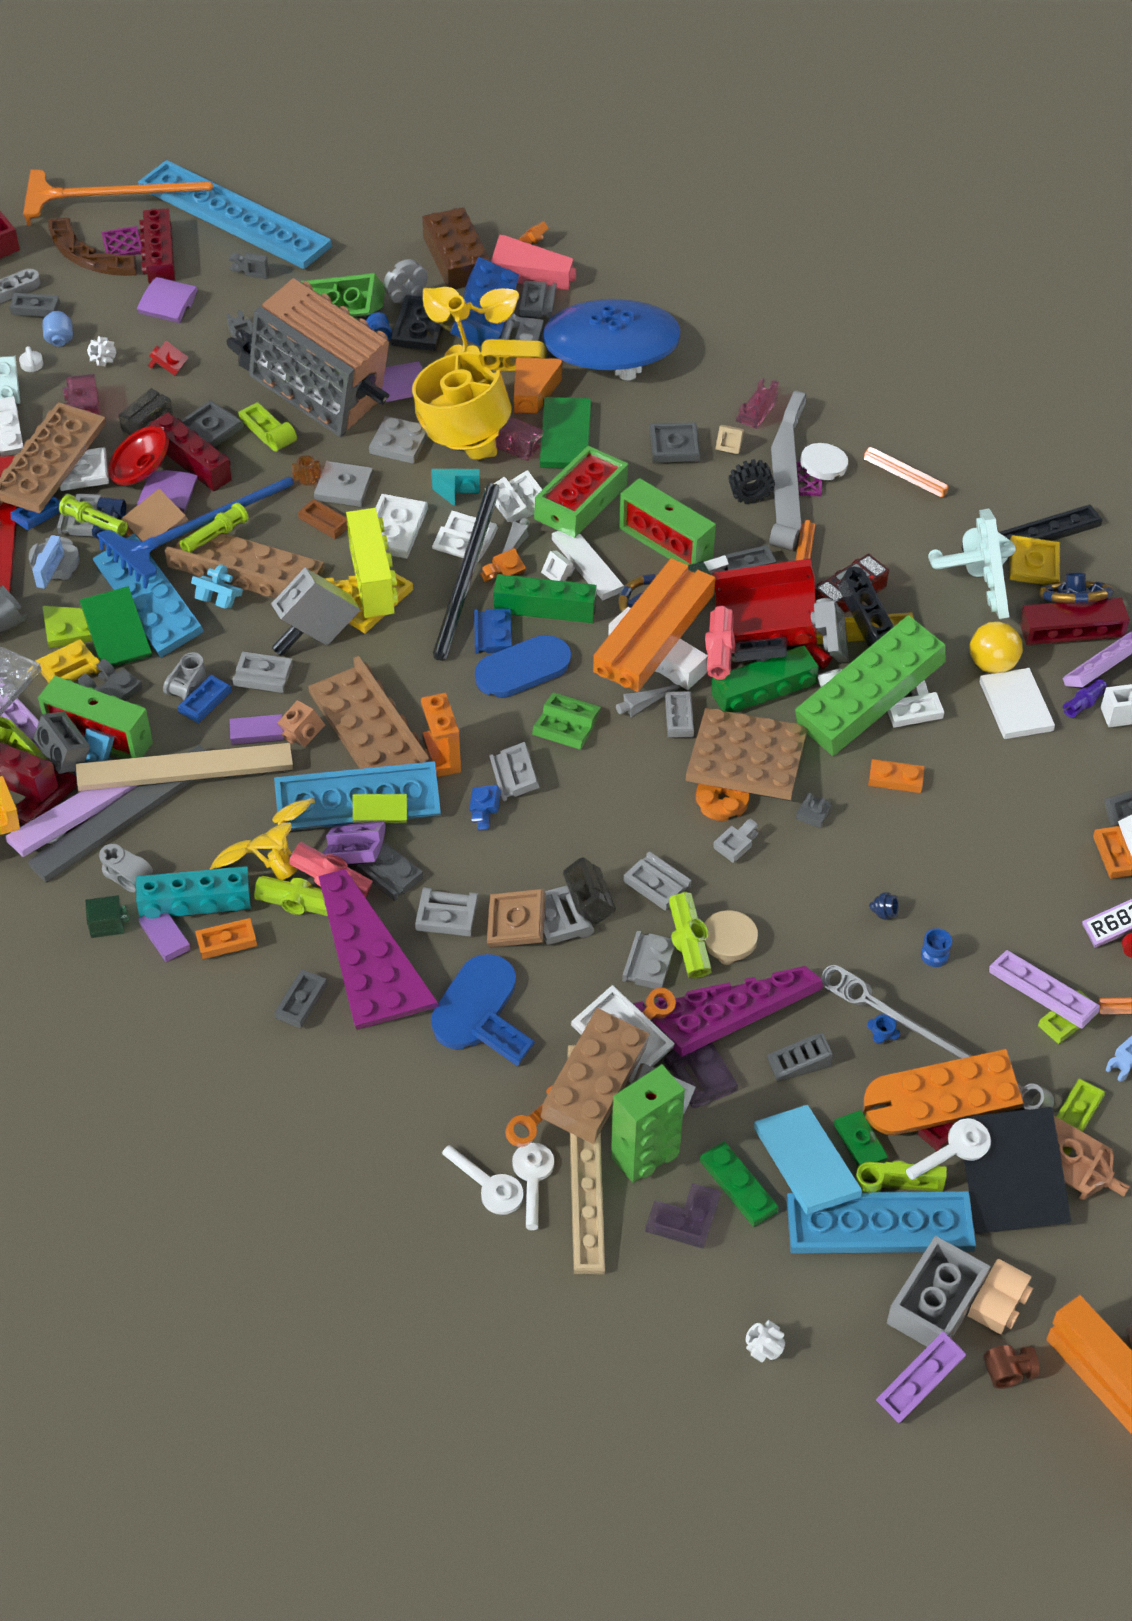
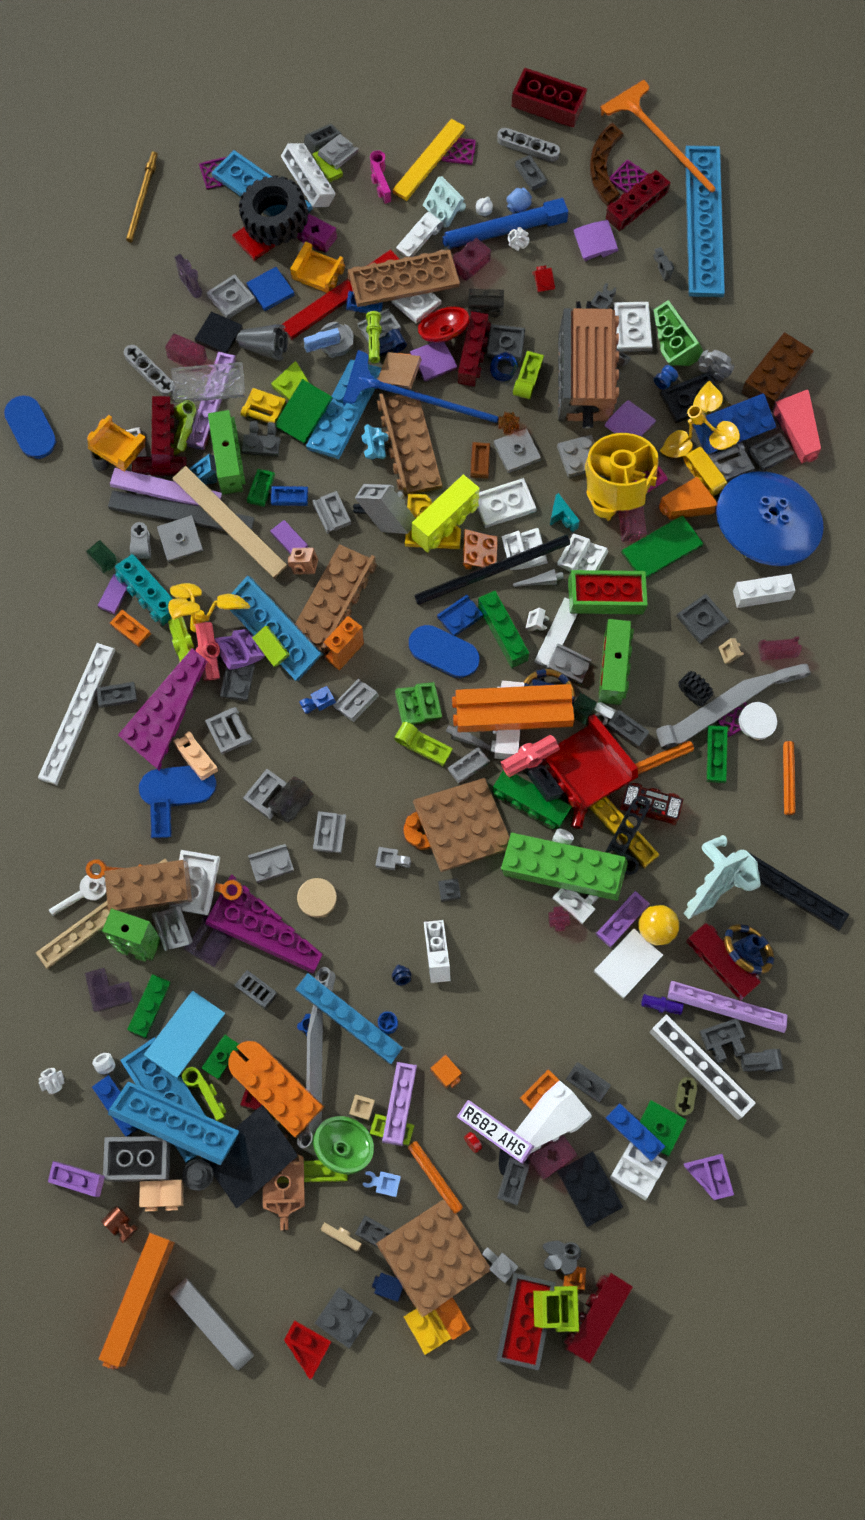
camera: 55 degrees right, 20 degrees up
dark grey brick [33,711,90,774] -> none
light grey piece [163,652,207,701] -> none
lime pin [180,503,249,553] -> none
white piece [442,1145,523,1215] -> none
orange plate [480,548,526,582] -> none
medium nougat tile [487,889,546,947] -> none
orange plate [517,221,549,245] -> none
lime piece [669,892,712,979] -> none
light grey plate [811,598,849,663] -> none
orange plate [868,759,925,793] -> none
white piece [906,1119,991,1180] -> none
yellow plate [1009,535,1060,585] -> none
none -> white tile [38,643,115,786]
none -> white tile [92,1053,115,1074]
none -> blue plate [92,1075,139,1137]
none -> dark azure plate [108,1082,239,1165]
none -> light grey plate [157,515,203,562]
none -> light nougat plate [172,731,218,781]
none -> dark grey plate [182,1159,214,1191]
none -> green plate [247,468,275,507]
none -> dark azure plate [295,973,403,1064]
none -> bright green dish [313,1116,374,1174]
none -> tan plate [349,1094,375,1121]
none -> lime plate [394,722,453,767]
none -> white slope [424,920,451,983]
none -> orange brick [430,1055,462,1089]
none -> blue brick [442,198,569,249]
none -> orange hinge [463,529,497,570]
none -> clear blue piece [490,352,518,382]
none -> light grey plate [546,643,592,685]
none -> clear pink gear [548,906,570,931]
none -> medium lavender plate [596,891,650,948]
none -> green plate [706,725,728,783]
none -> white brick [733,574,795,608]

